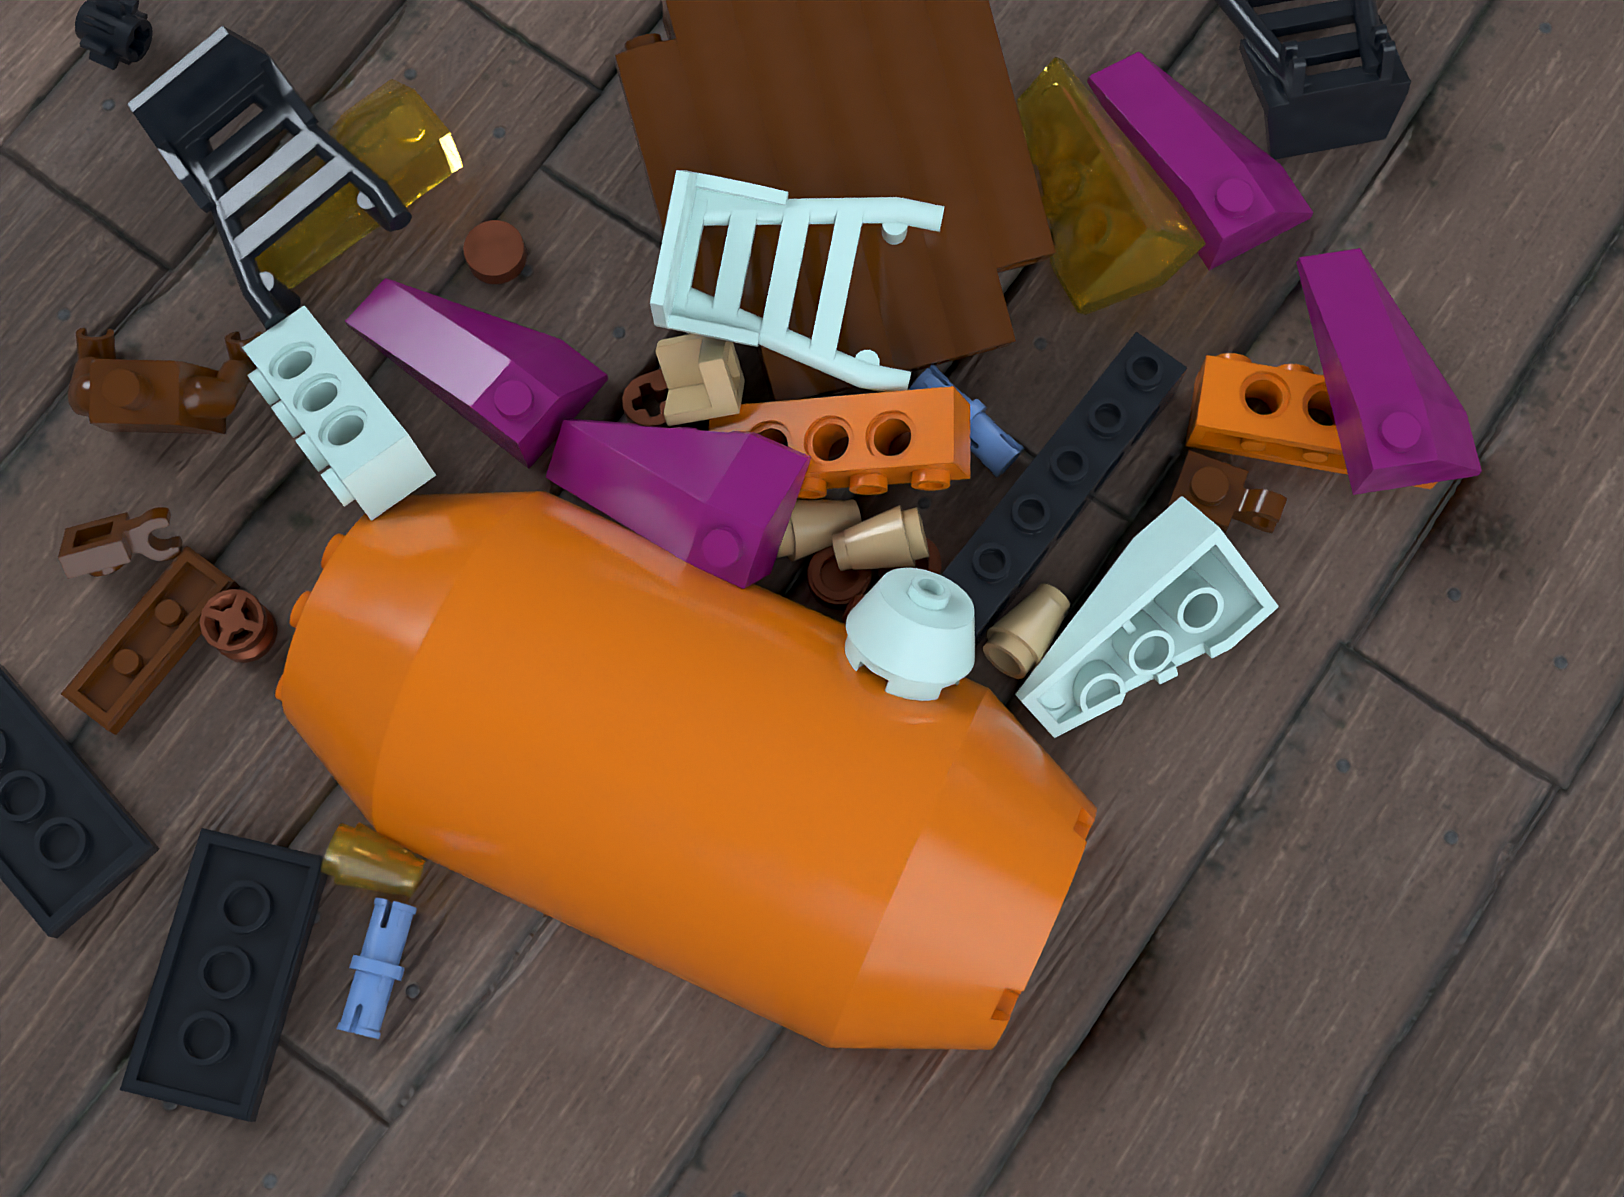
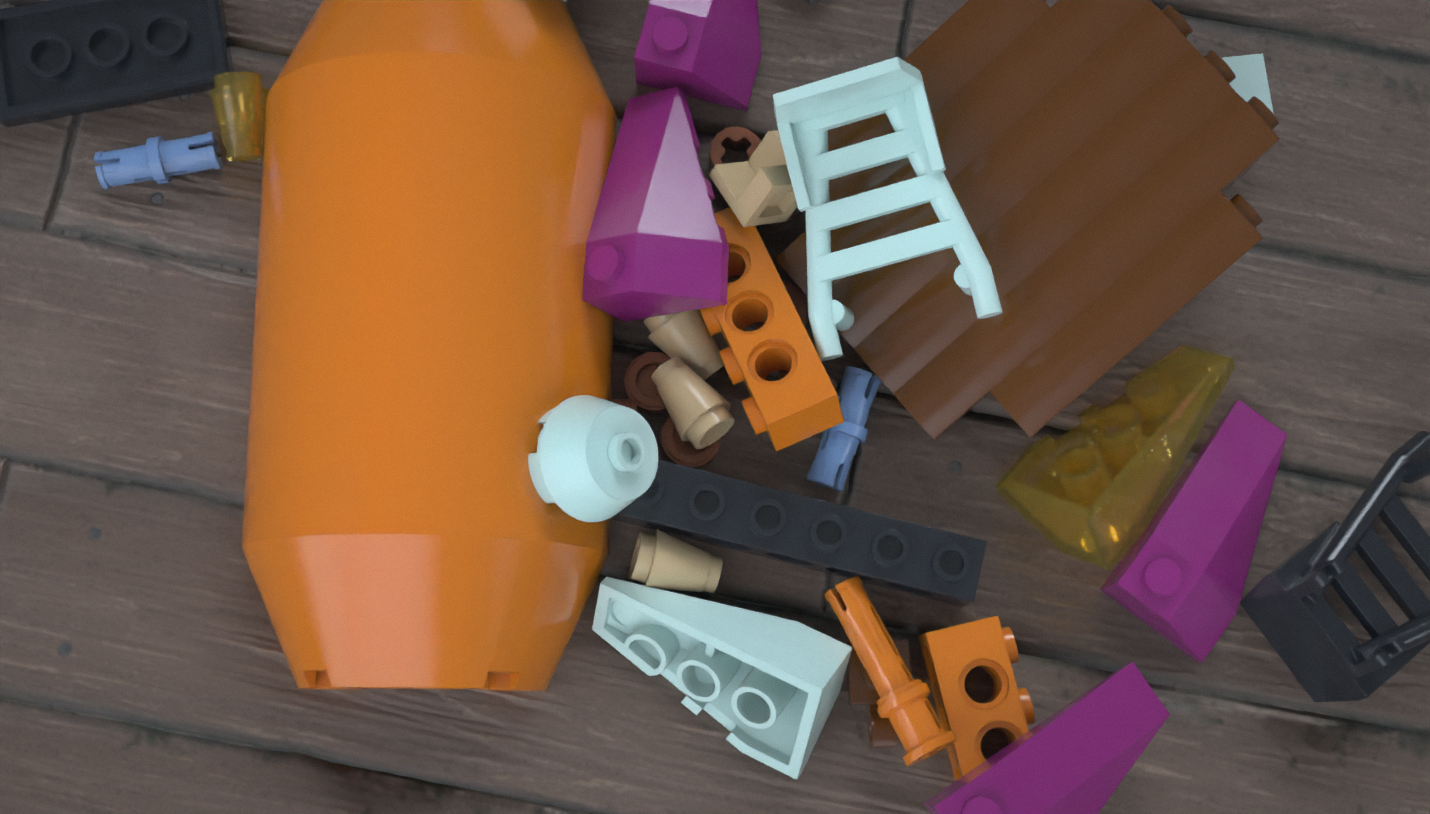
camera: 60 degrees right, 5 degrees up
none -> orange pin [824,576,957,767]

